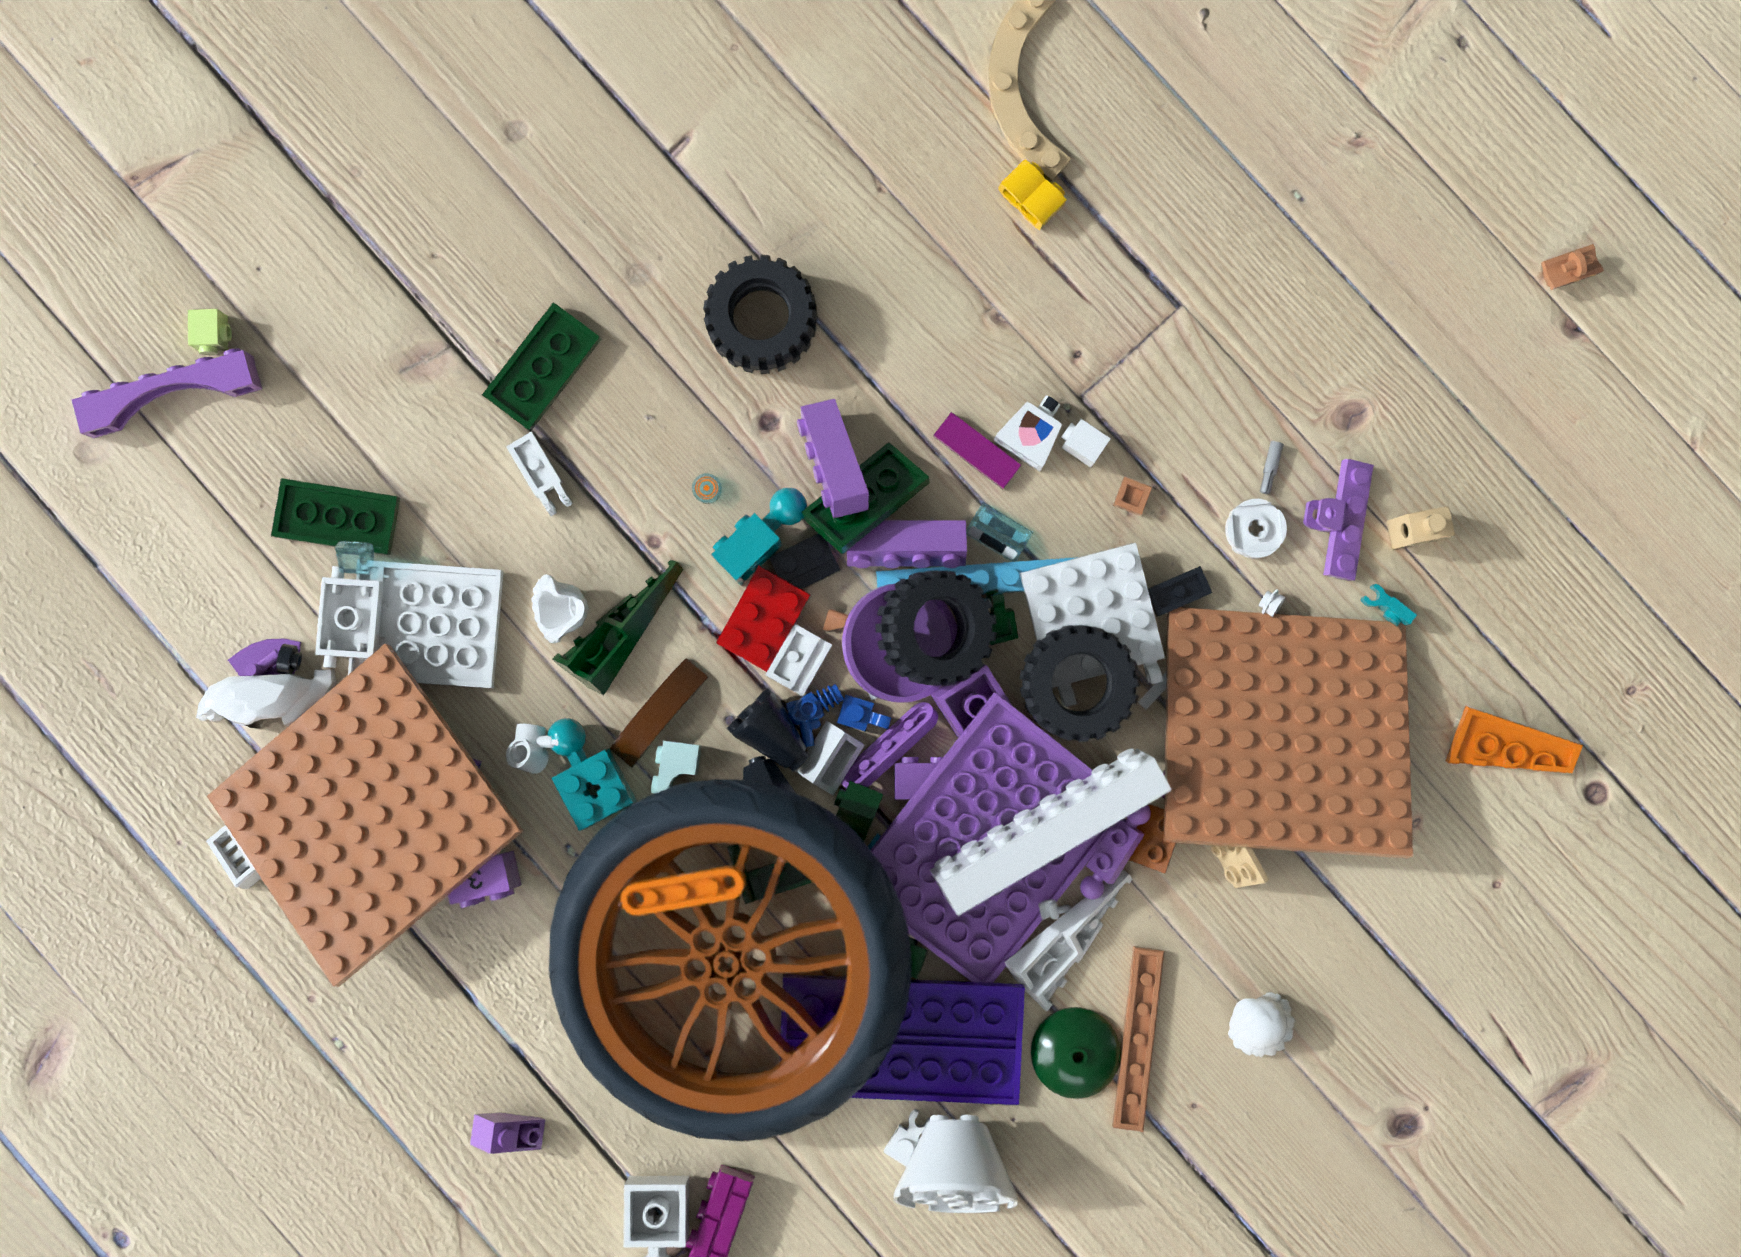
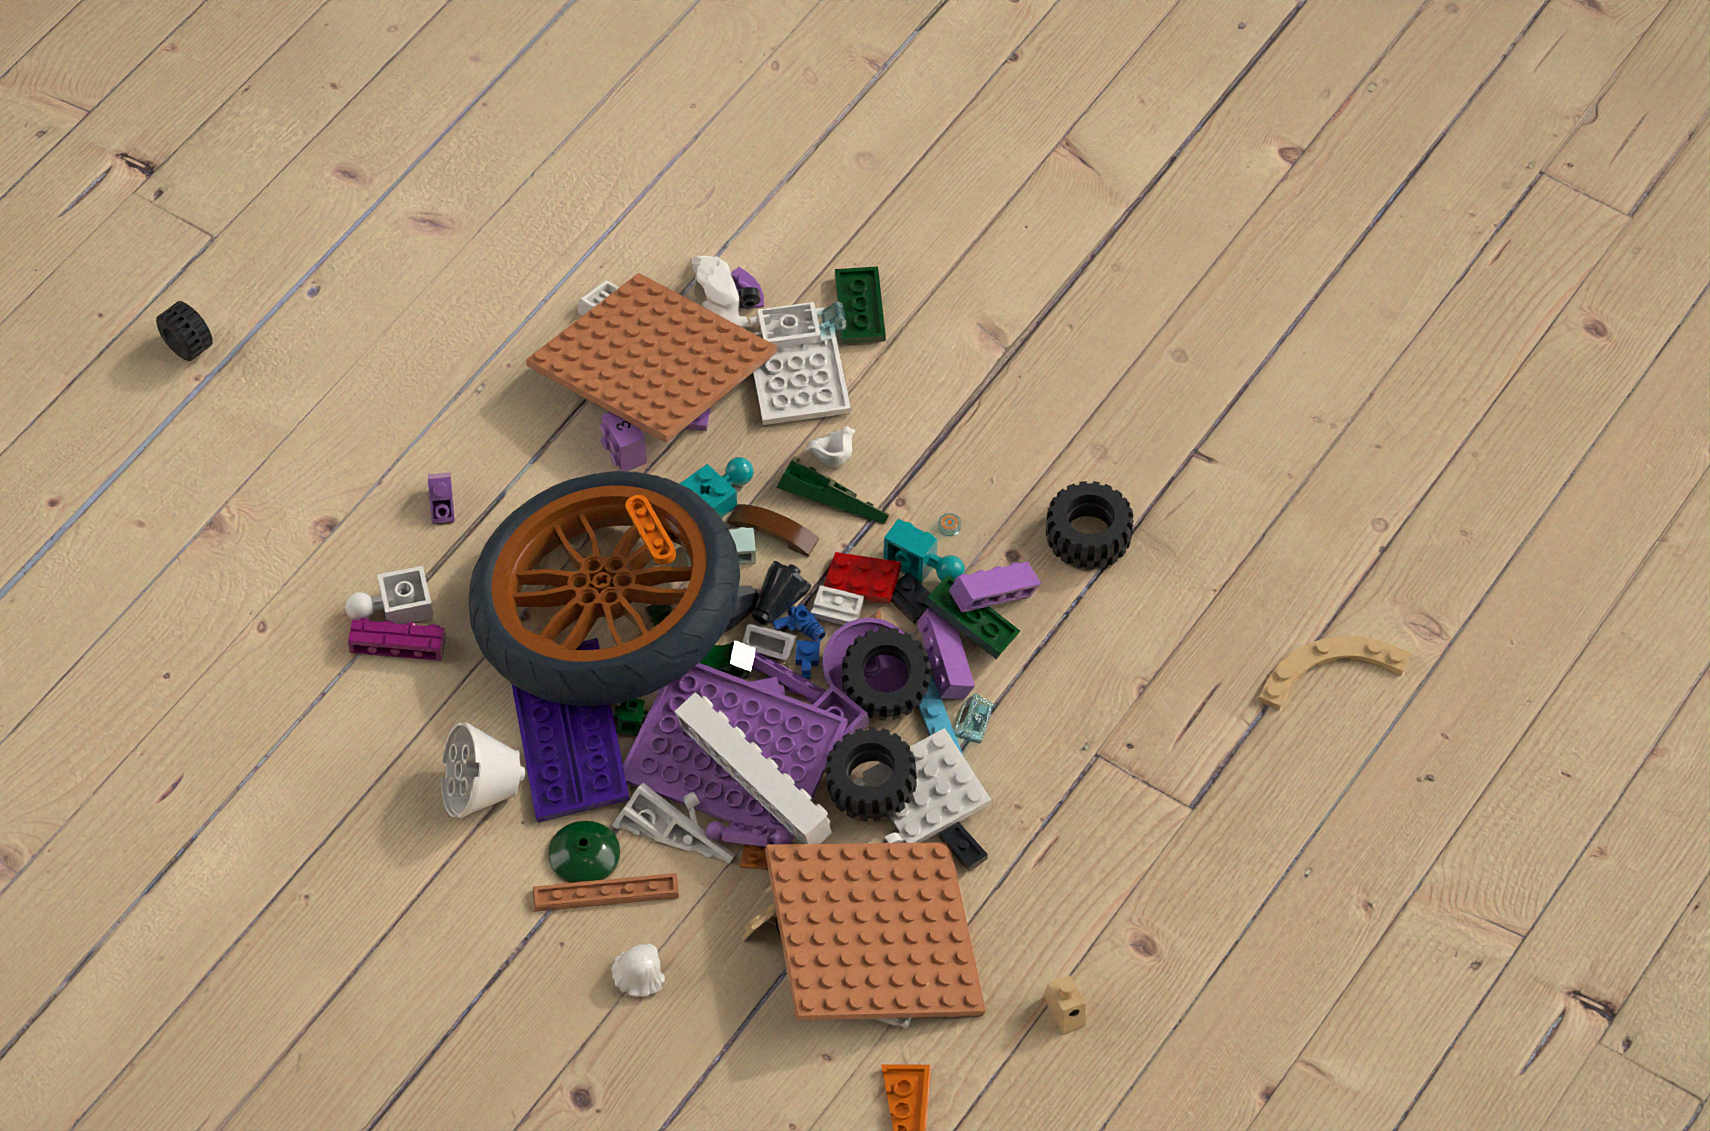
camera: 75 degrees right, 30 degrees down
medium lavender arch [72,348,262,439] -> none
yellowish green brick [188,309,232,355] -> none
dark green plate [482,302,602,432] -> none
white hinge [506,432,573,516] -> none
white piece [506,724,559,774] -> none
magenta tile [933,412,1021,490] -> none
dark green plate [986,589,1018,645] -> none
white torso [993,396,1062,472] -> none
yellow brick [998,159,1066,230] -> none
white brick [1061,419,1111,468] -> none
nougat plate [1113,477,1152,516] -> none
white plate [1225,499,1287,559] -> none
white plate [1259,589,1285,617] -> none
light grey piece [1260,441,1284,494] -> none
medium lavender plate [1303,459,1374,581] -> none
teal plate [1360,584,1417,626] -> none
nougat hips [1541,244,1604,290] -> none

